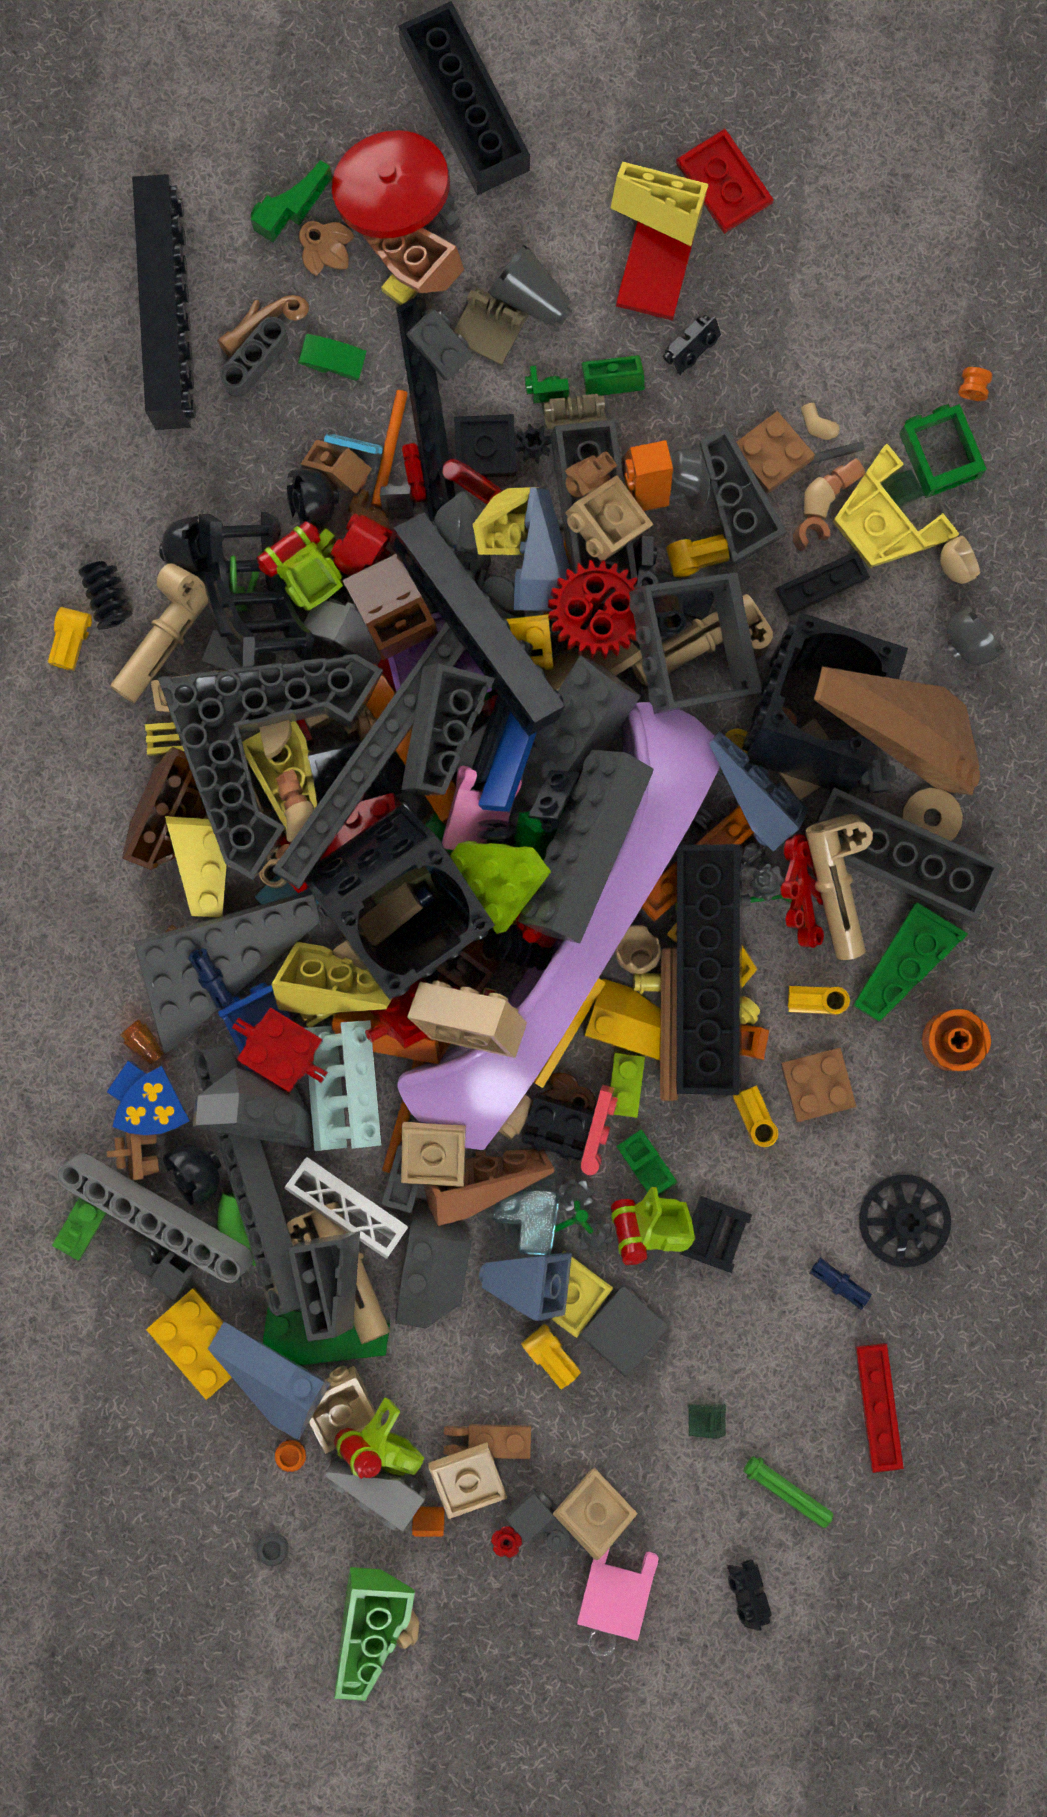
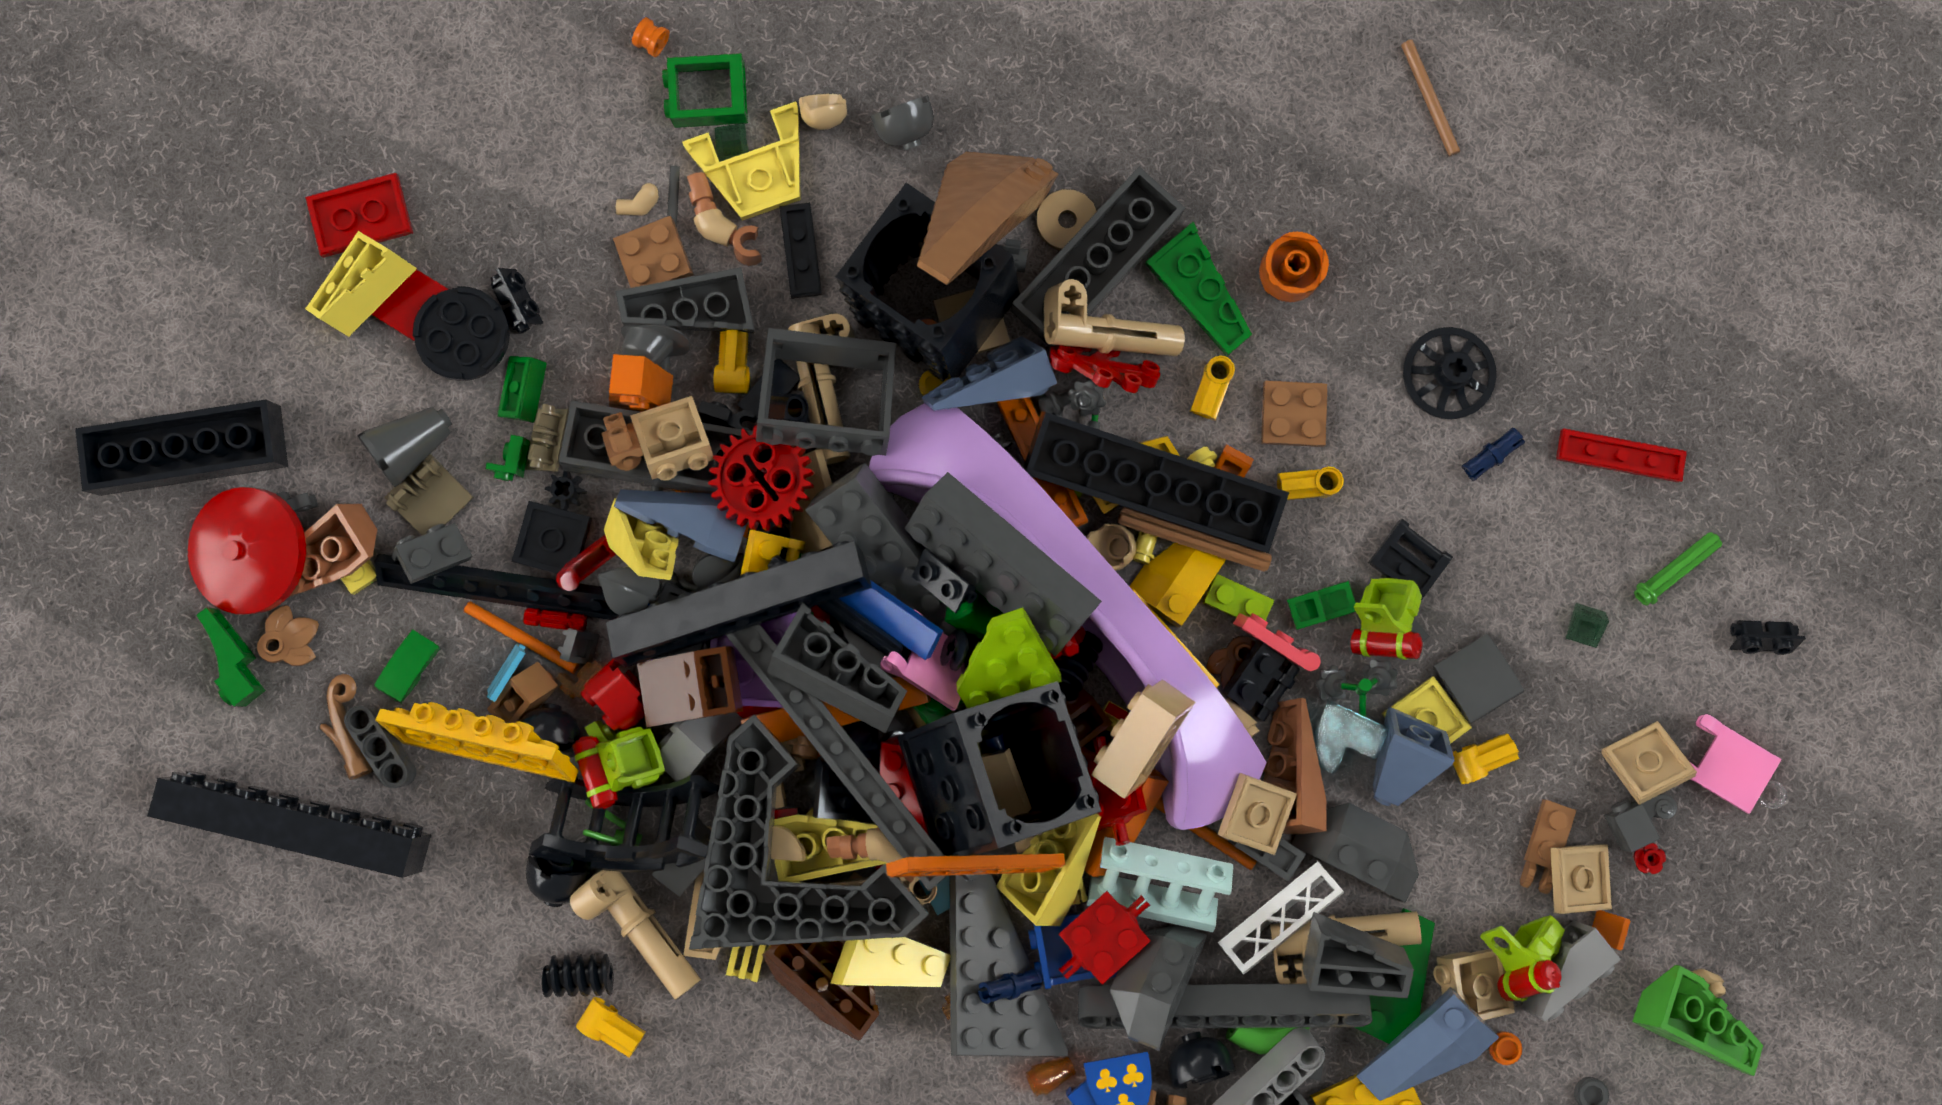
camera: 75 degrees left, 0 degrees up
none -> yellow plate [375,702,579,782]
none -> black tile [413,286,510,381]
none -> orange tile [886,853,1065,878]

